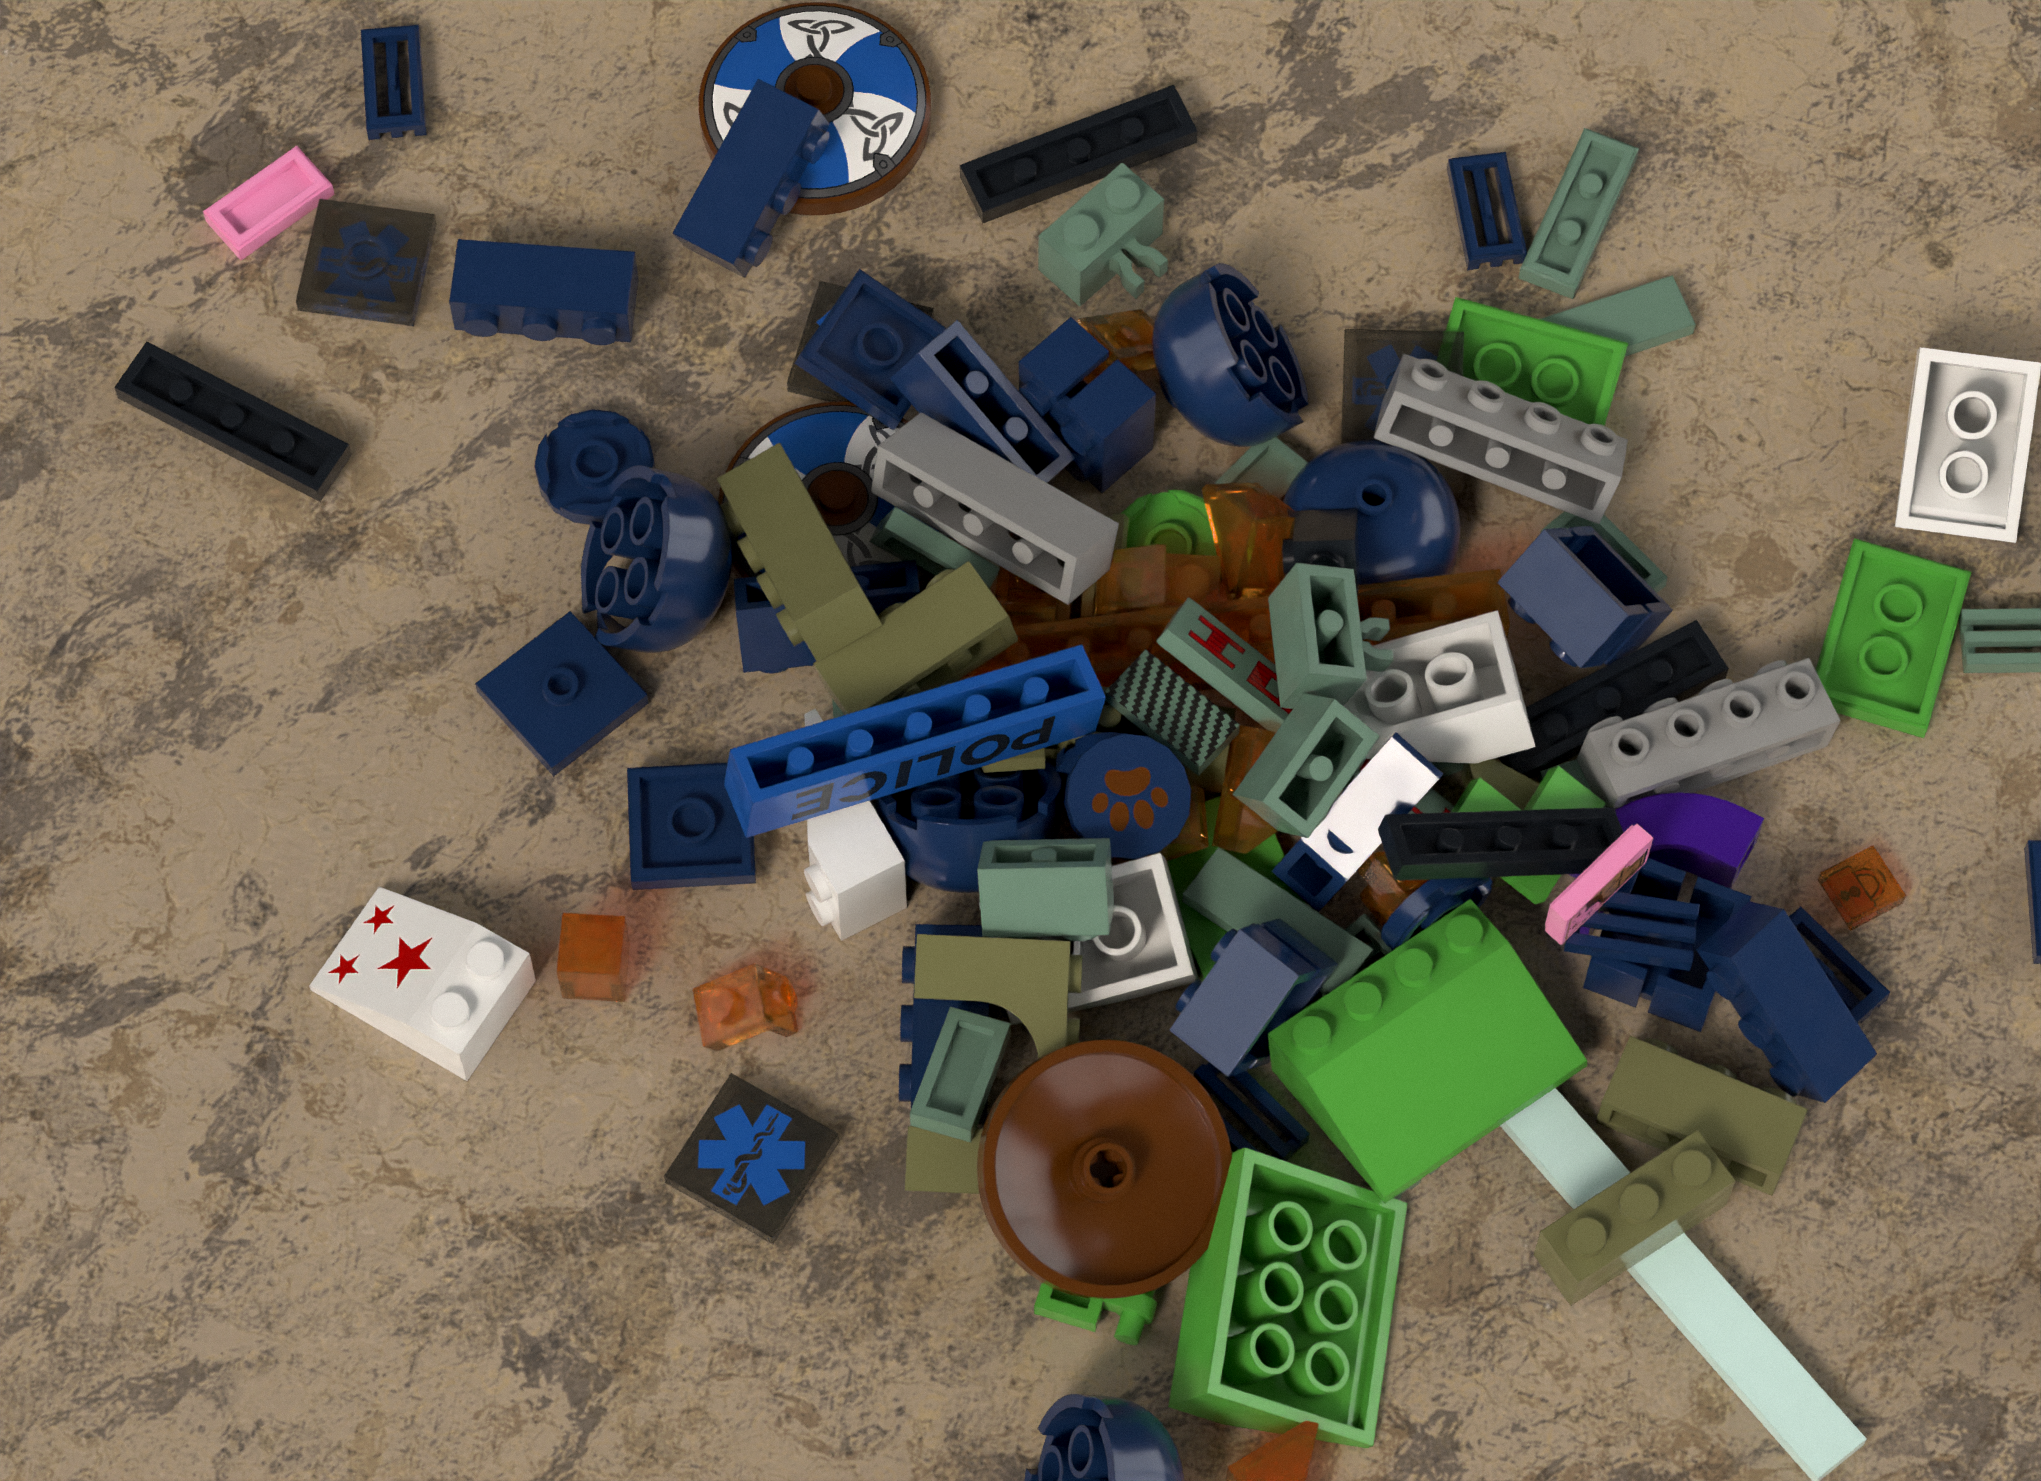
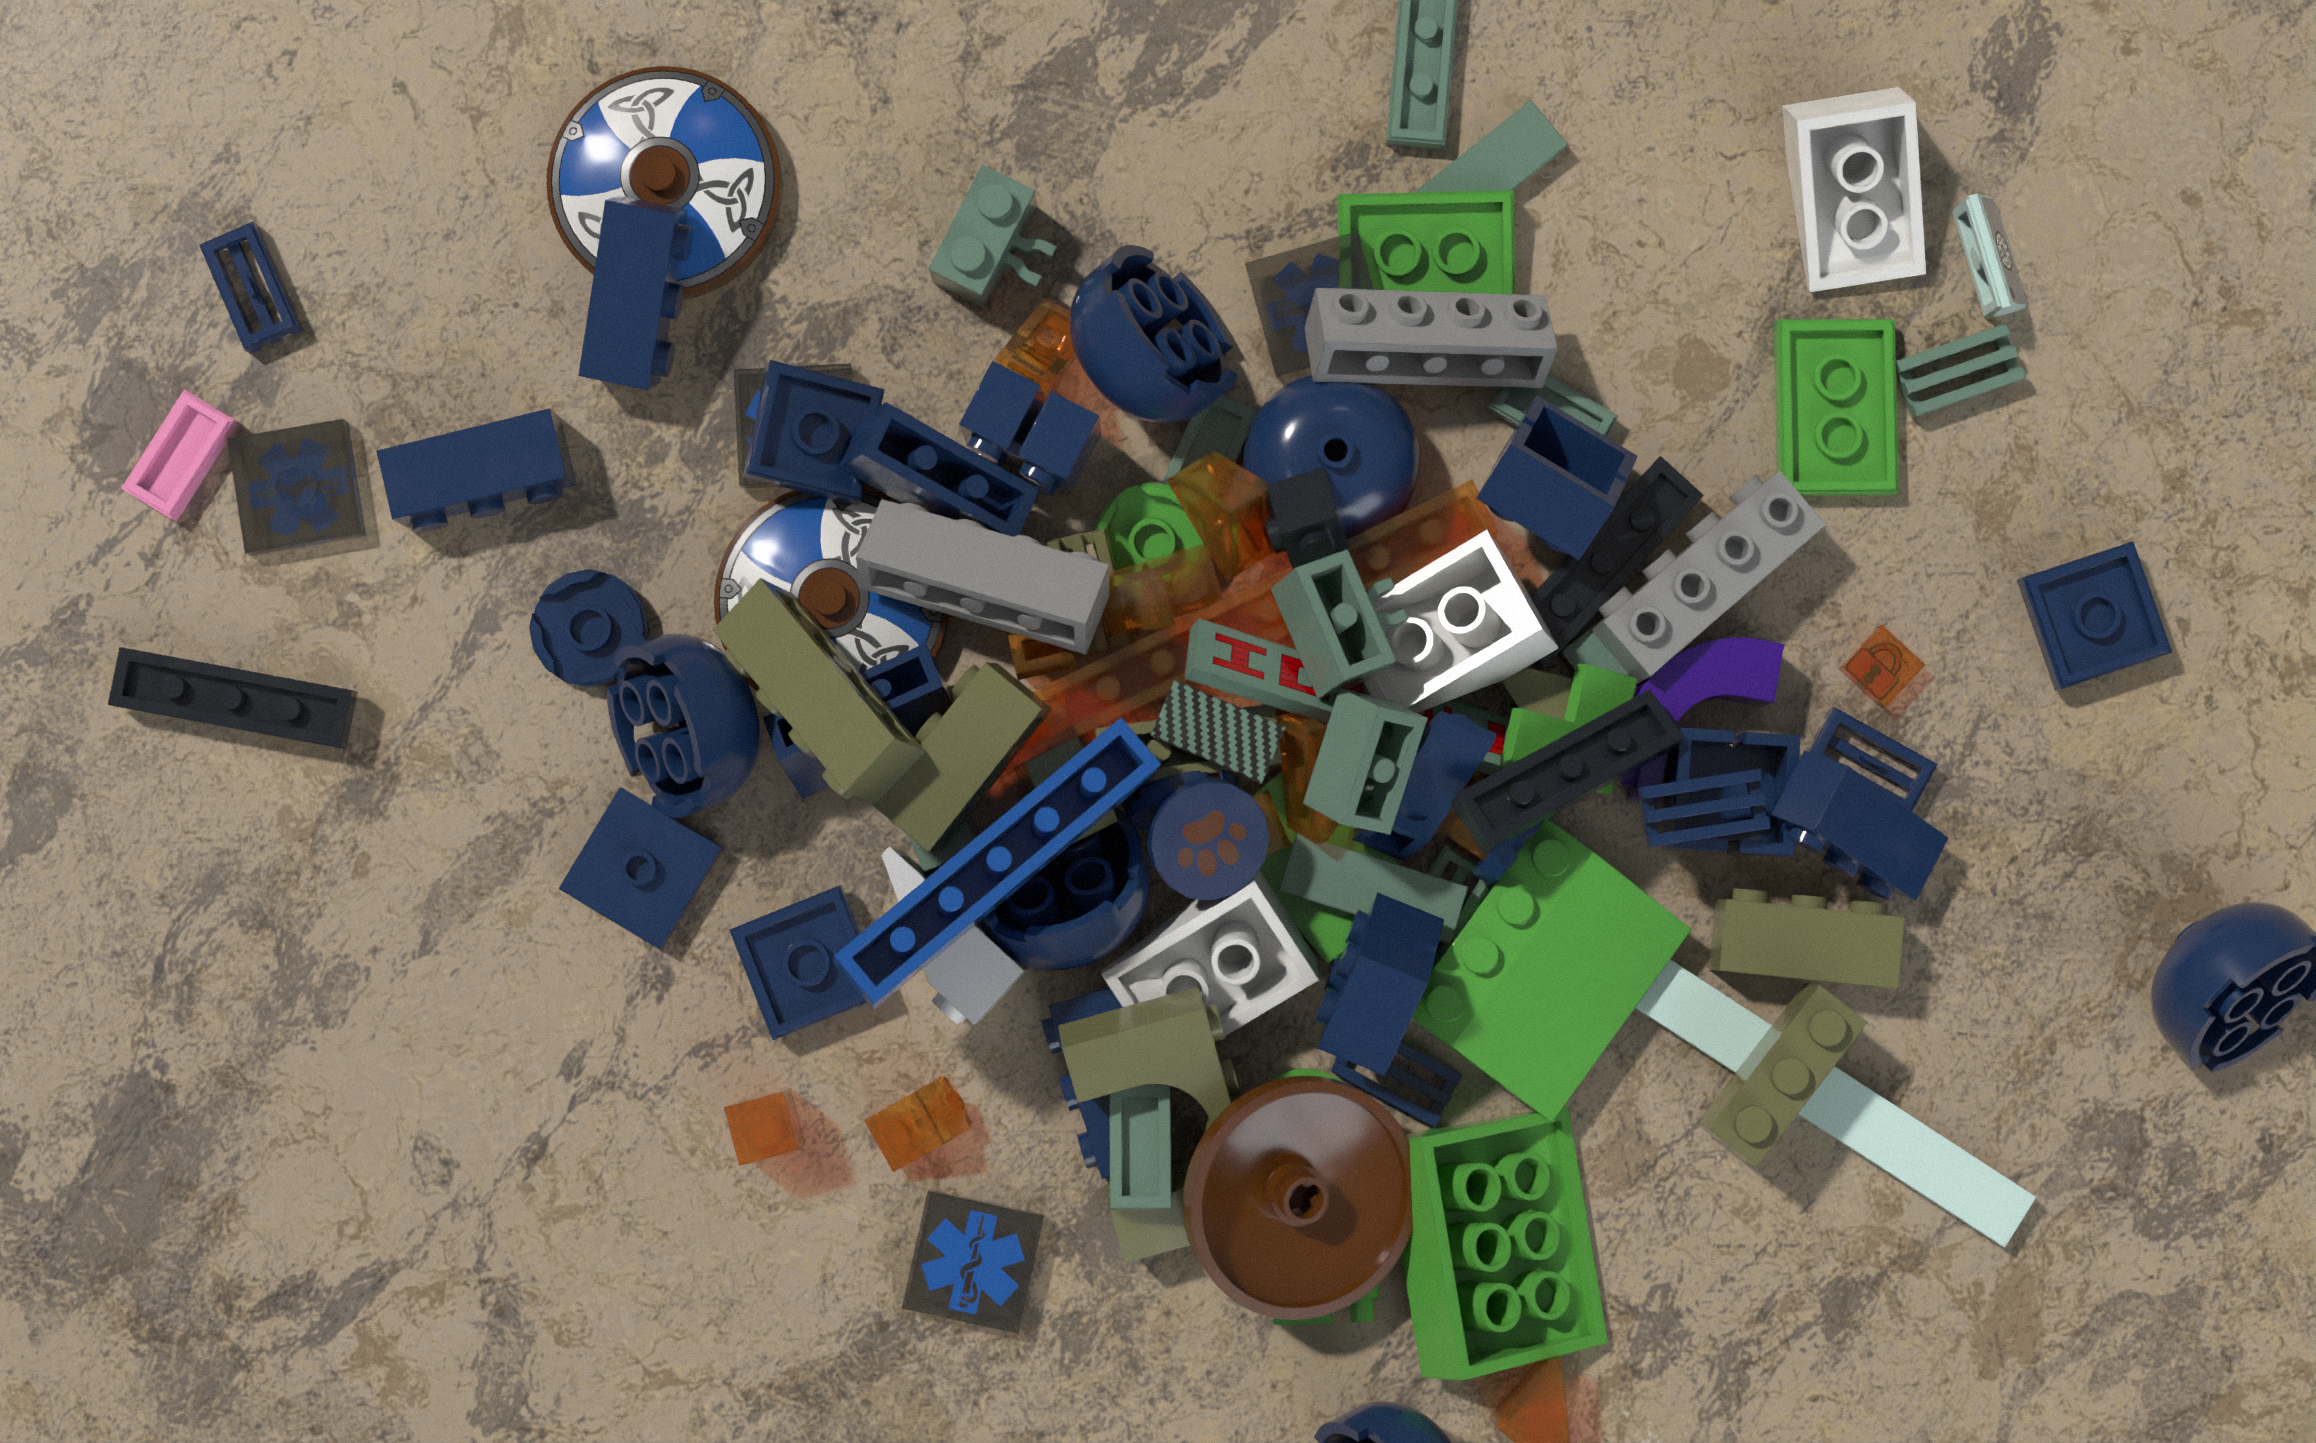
camera: 20 degrees left, 20 degrees up
white slope [309,887,536,1081] -> none
sand green tile [869,507,1000,589] -> none
black plate [960,85,1198,223] -> none
sand green brick [977,838,1114,941] -> none
dark blue tile [1447,152,1527,271] -> none
bright pink tile [1545,824,1653,945] -> none

